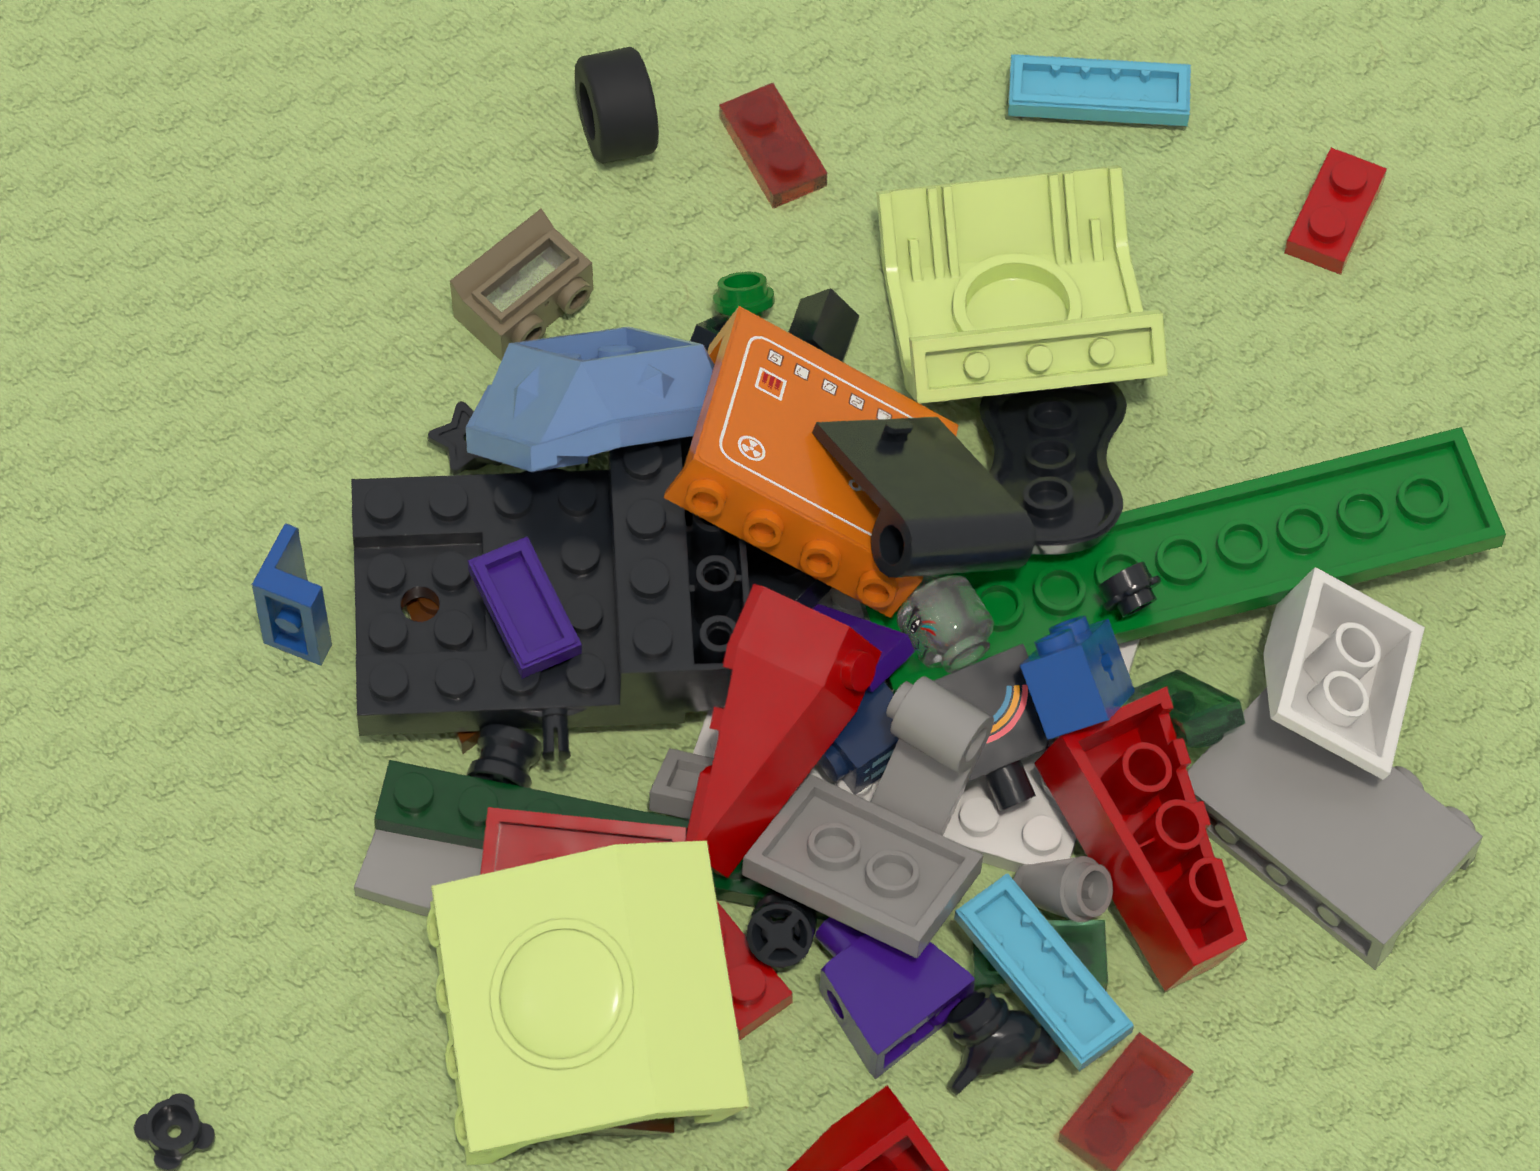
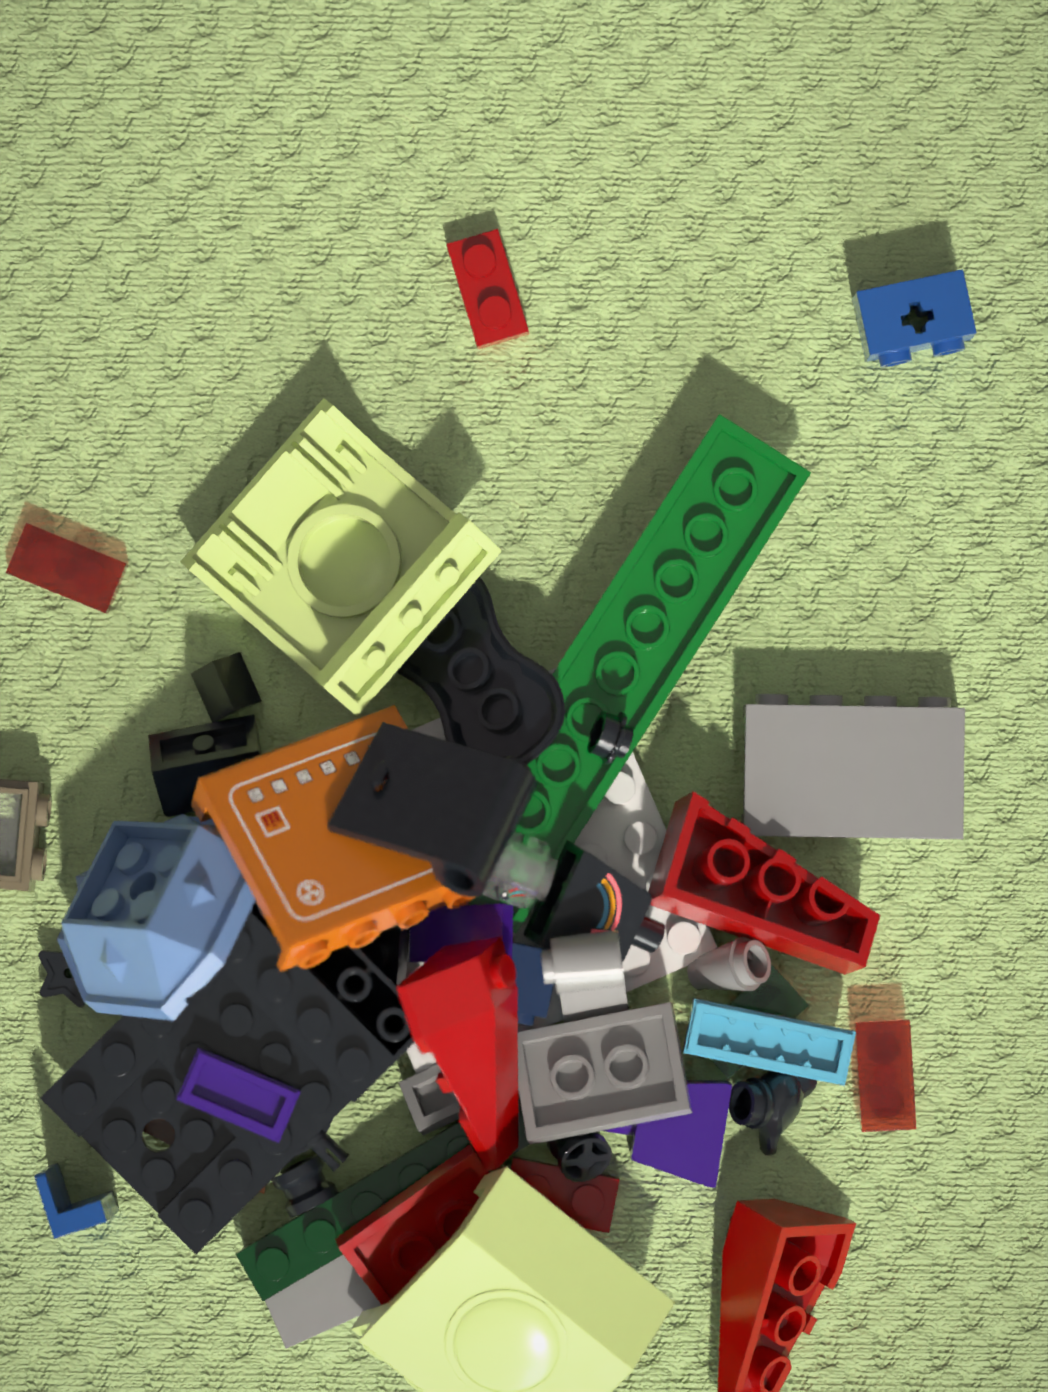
camera: 35 degrees left, 25 degrees up
green plate [713,272,775,319] -> none
medium azure plate [1008,54,1191,126] -> none
blue brick [1020,615,1135,740] -> none
clear green plate [1125,669,1246,748] -> none
white slope [1263,567,1425,780] -> none

